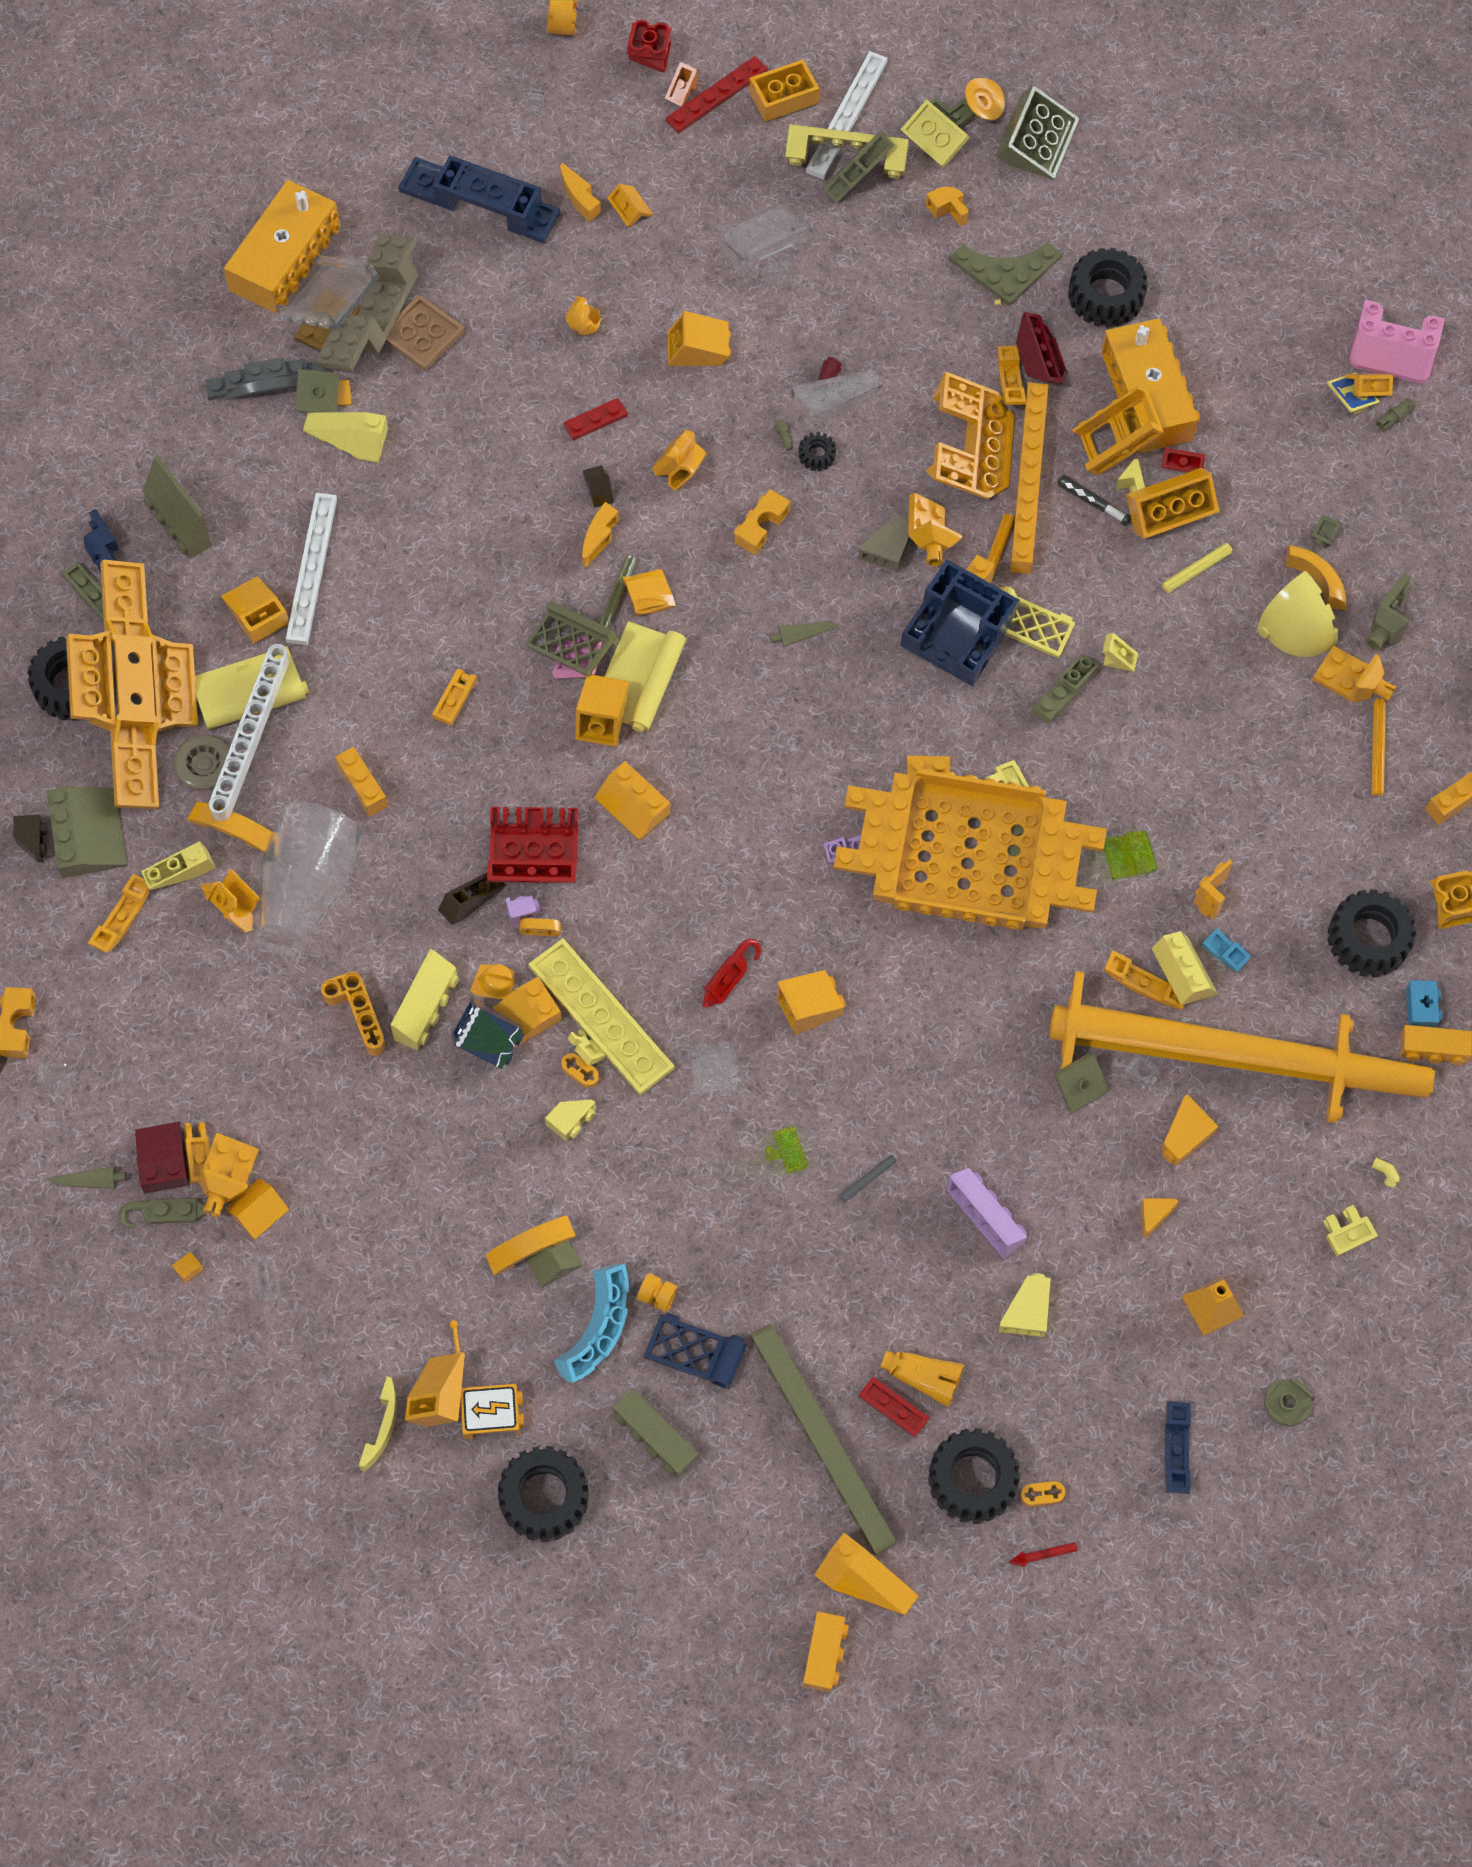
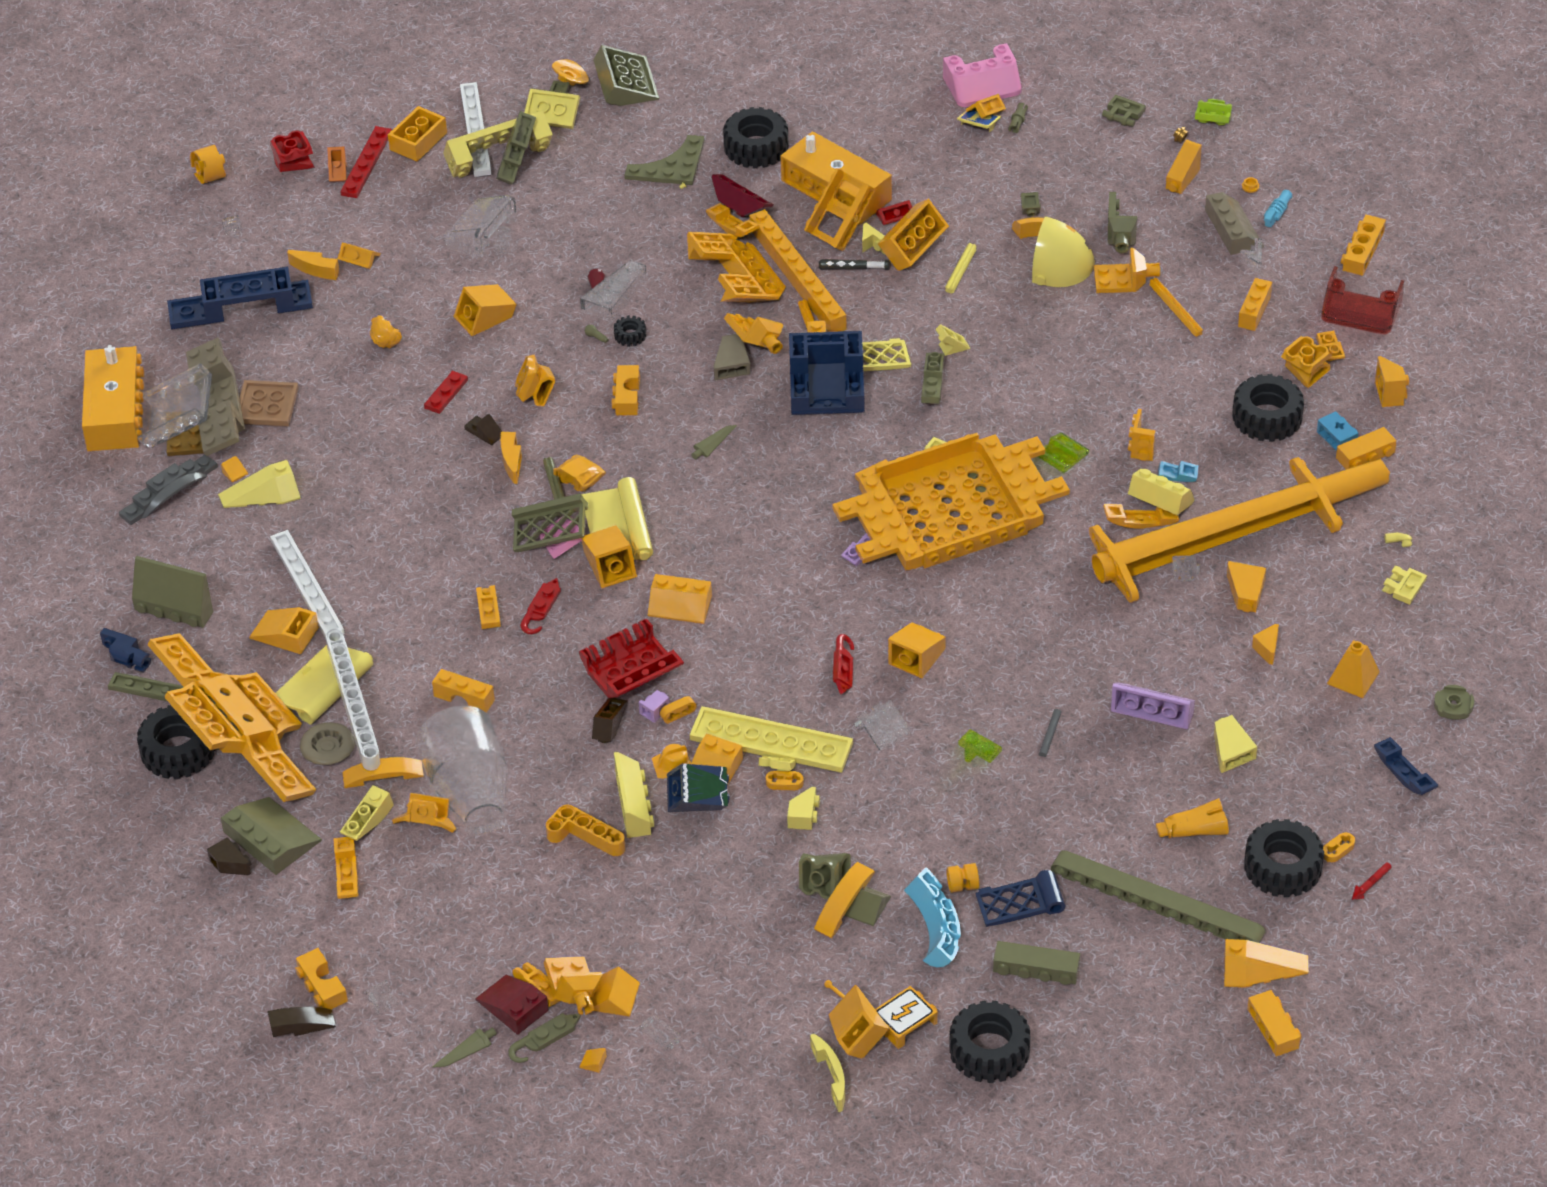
camera: 30 degrees left, 20 degrees down
olive plate [295,369,340,412] -> none
red plate [858,1376,929,1438] -> none
light orange brick [925,186,969,226] -> none
olive plate [1054,1052,1109,1113] -> none
none -> red plate [520,578,561,635]
none -> olive piece [799,853,851,899]

